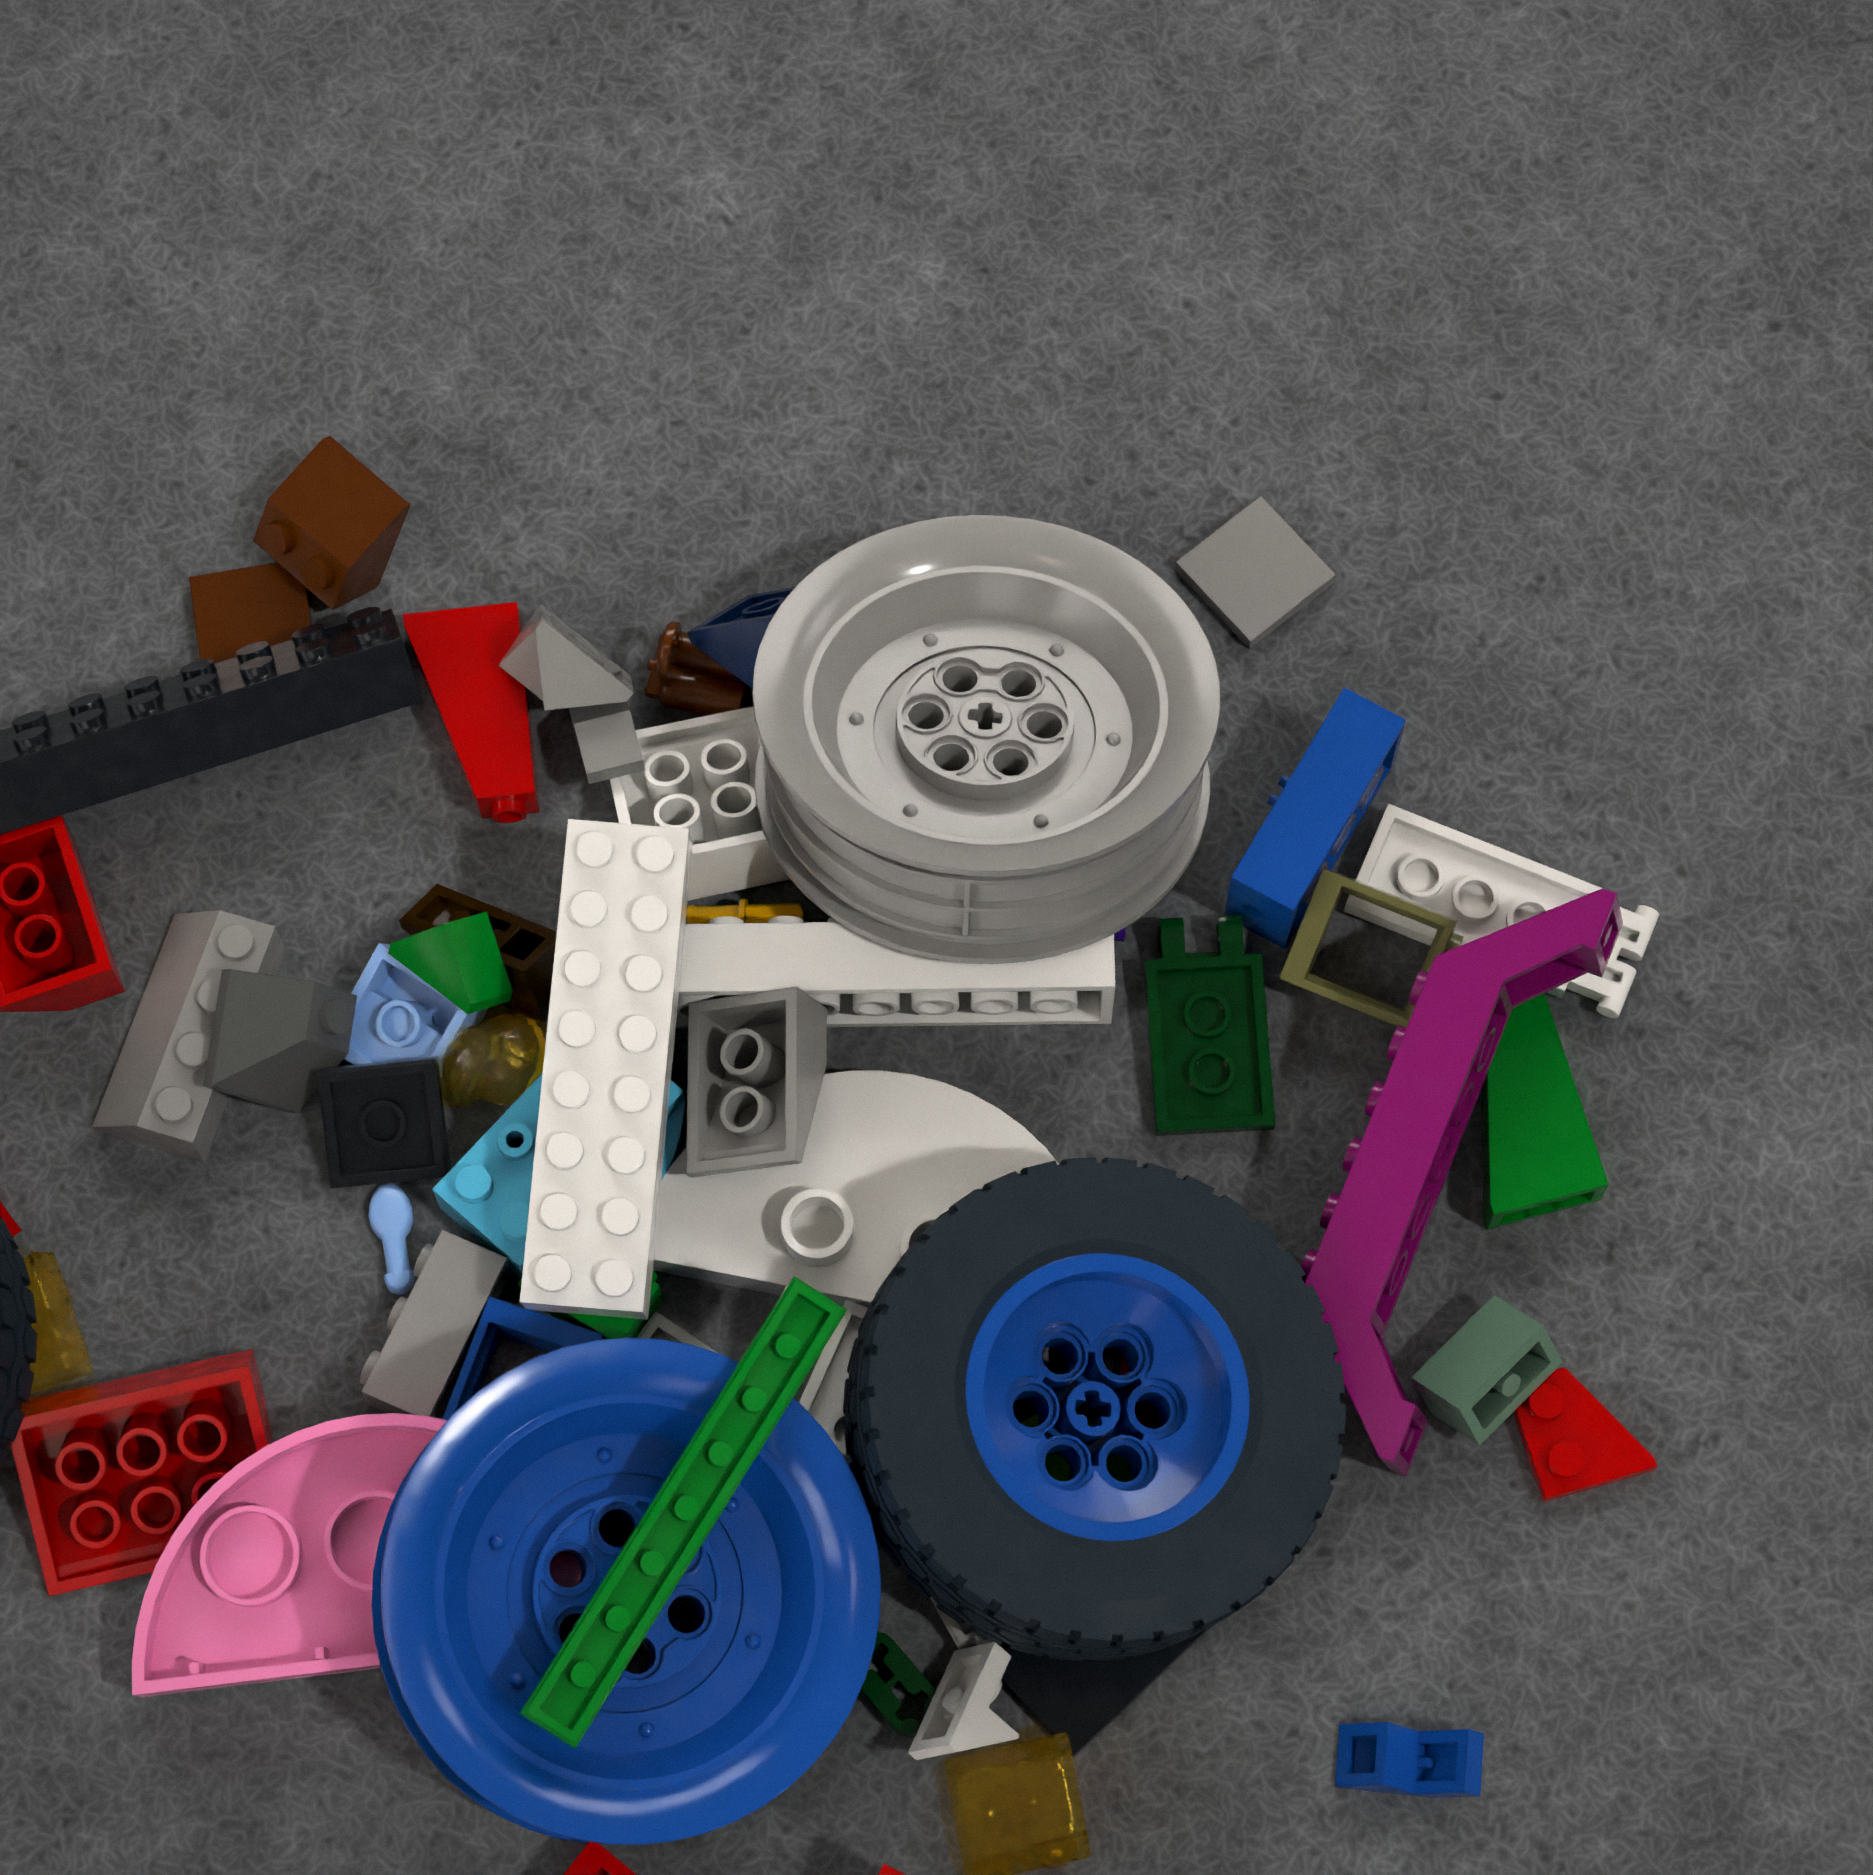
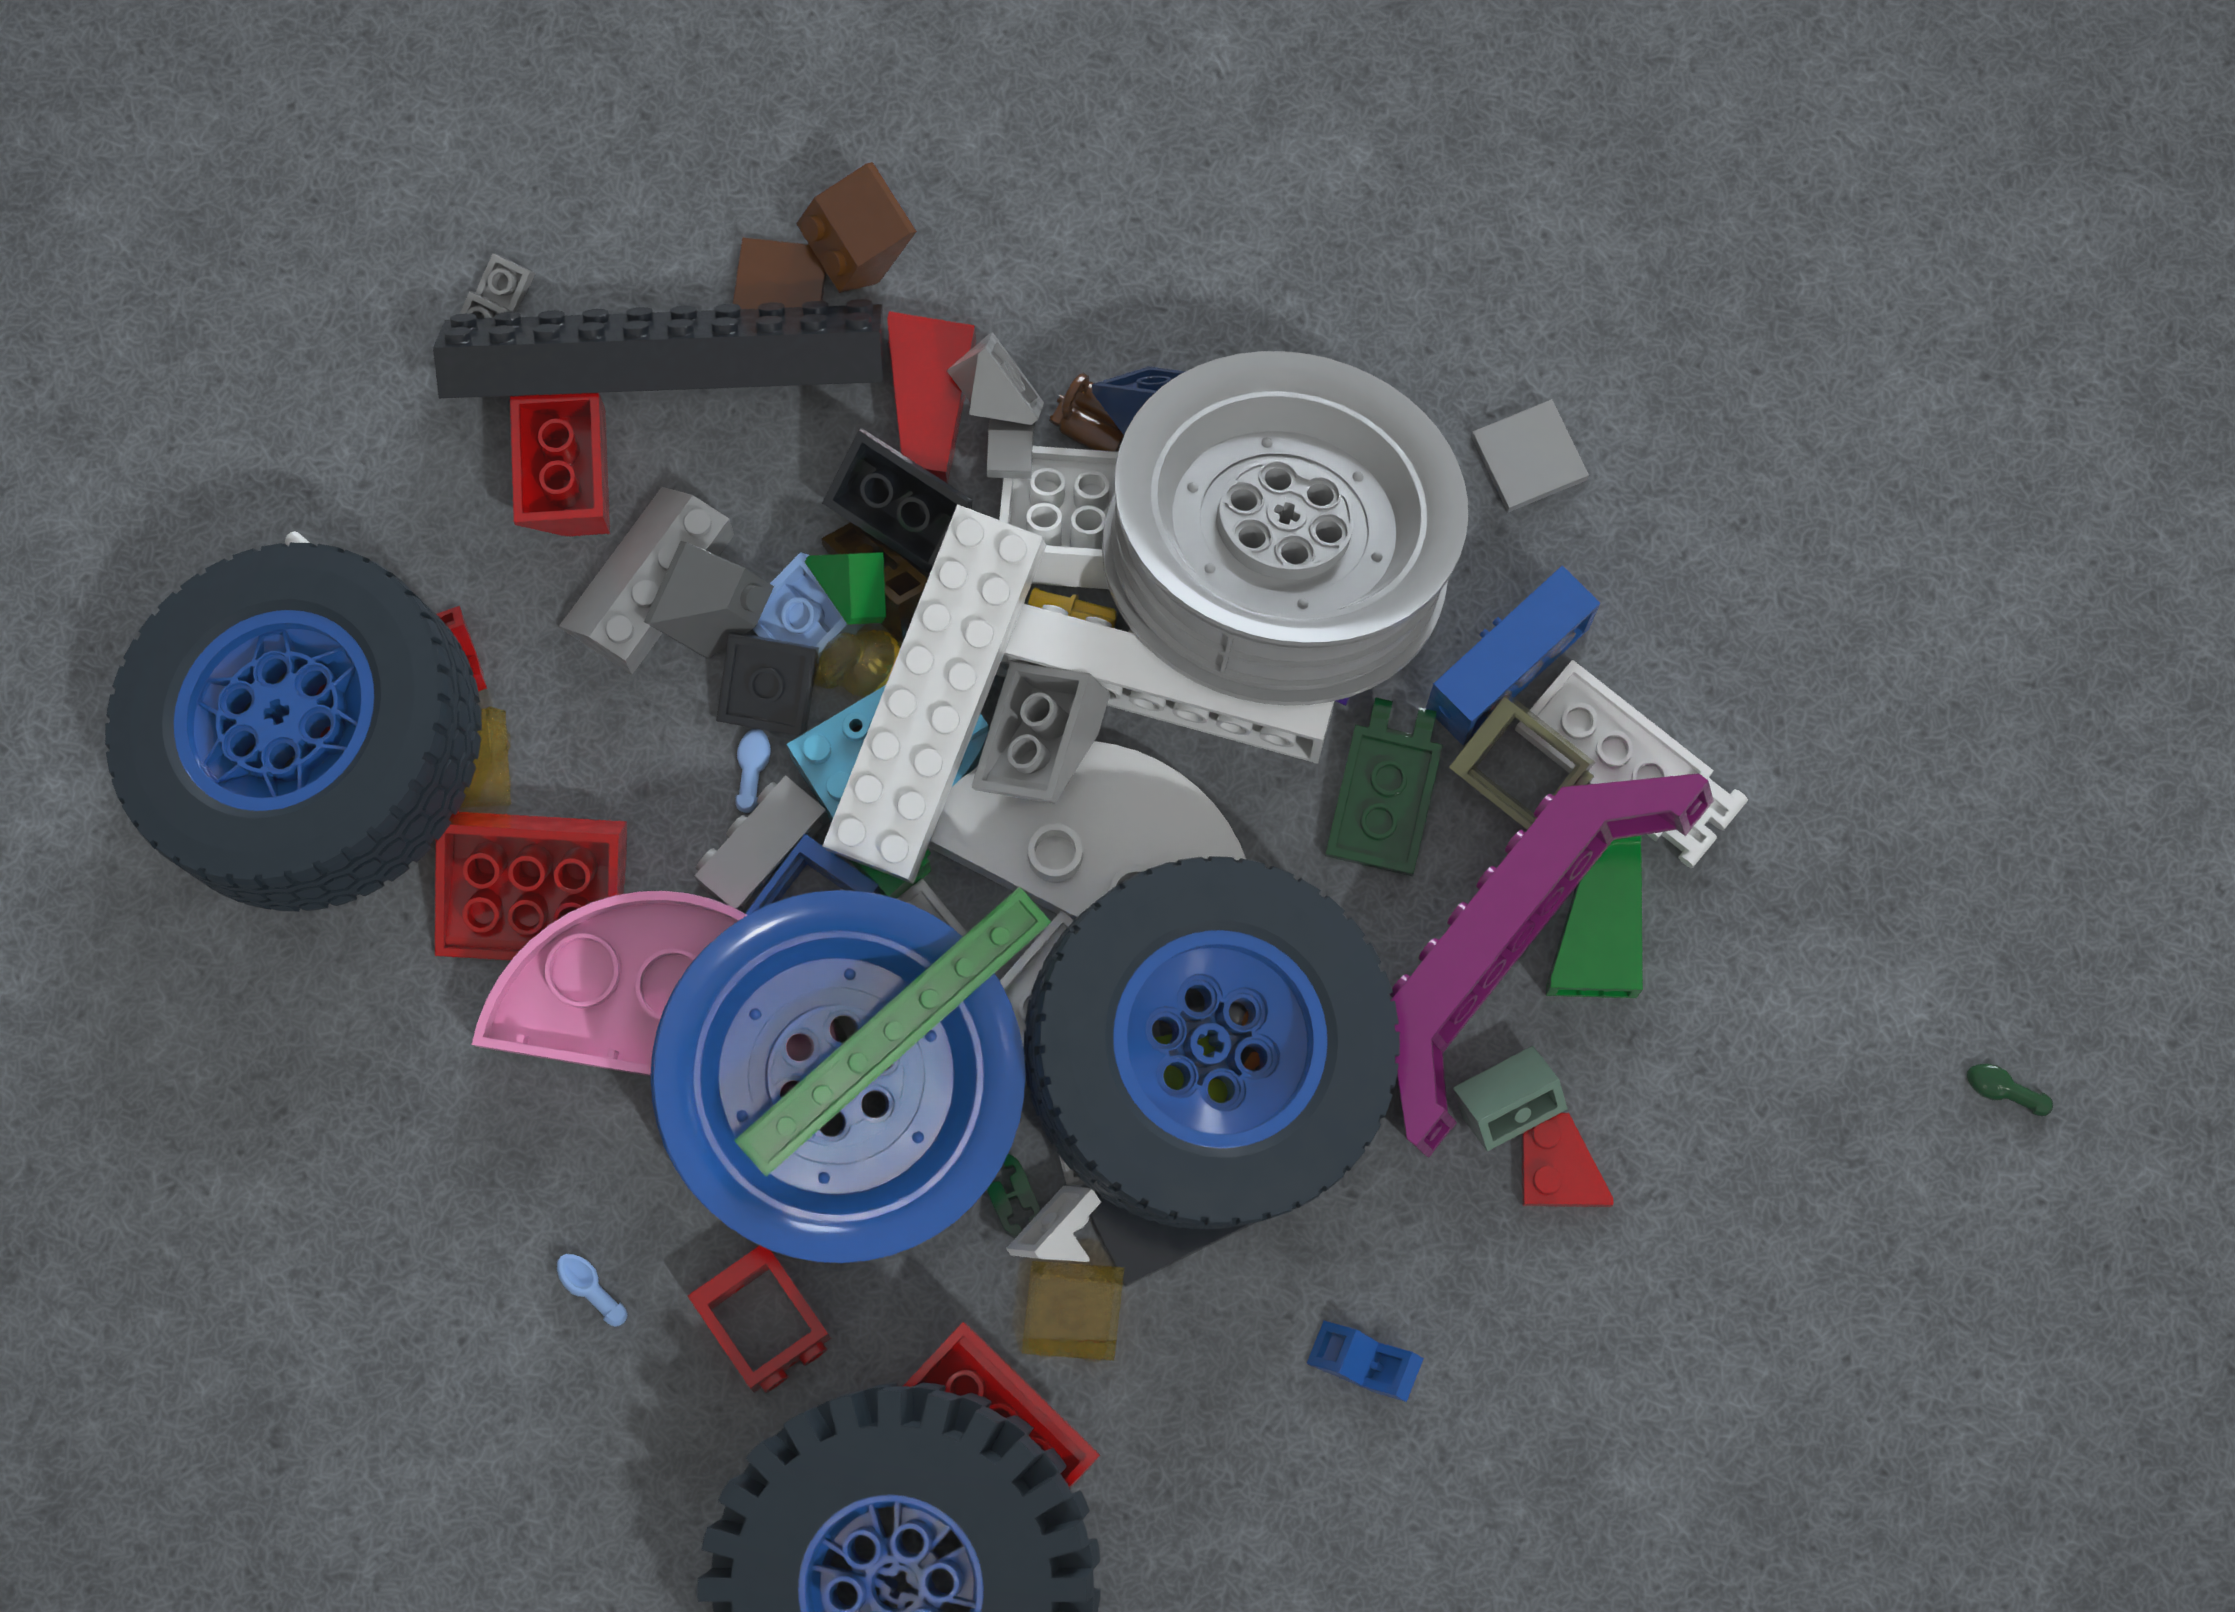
camera: 15 degrees right, 5 degrees up
none -> black slope [822,428,973,574]

